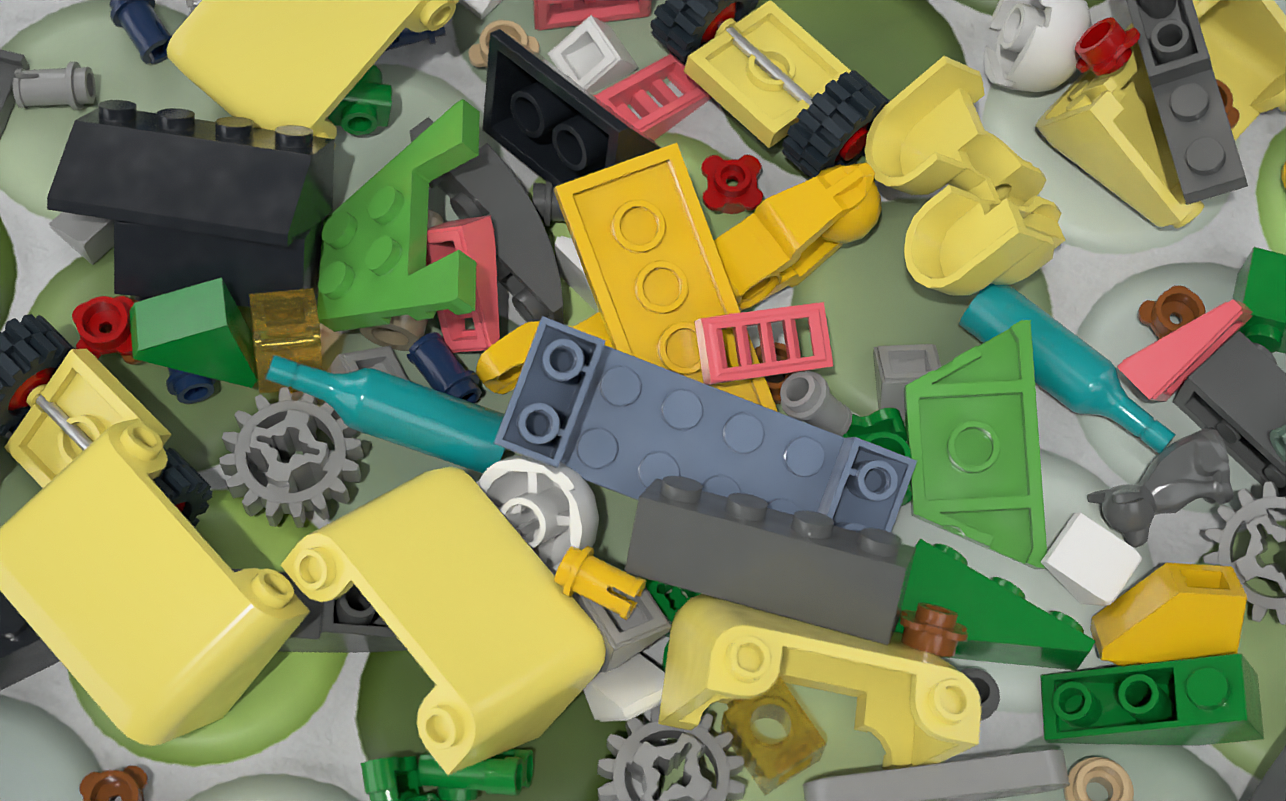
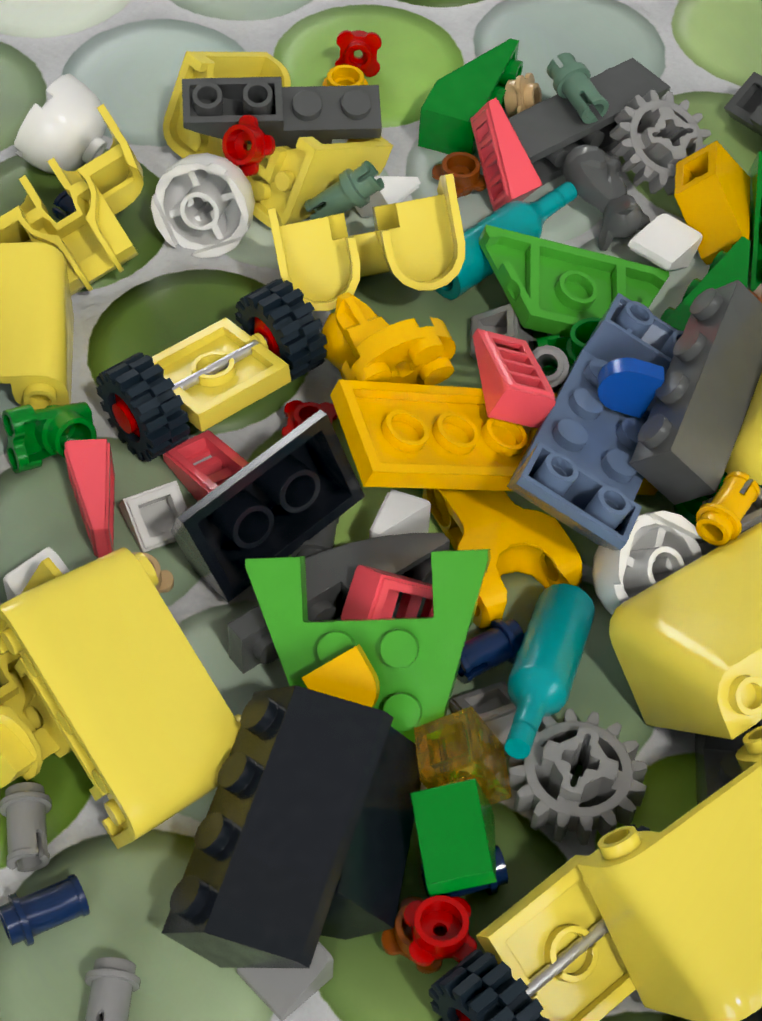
camera: 85 degrees left, 15 degrees down
none -> yellow tile [301,644,380,708]
none -> sand green pin [304,161,384,220]
none -> yellow plate [342,317,456,385]
none -> white slope [355,176,421,219]
none -> blue tile [597,358,665,419]

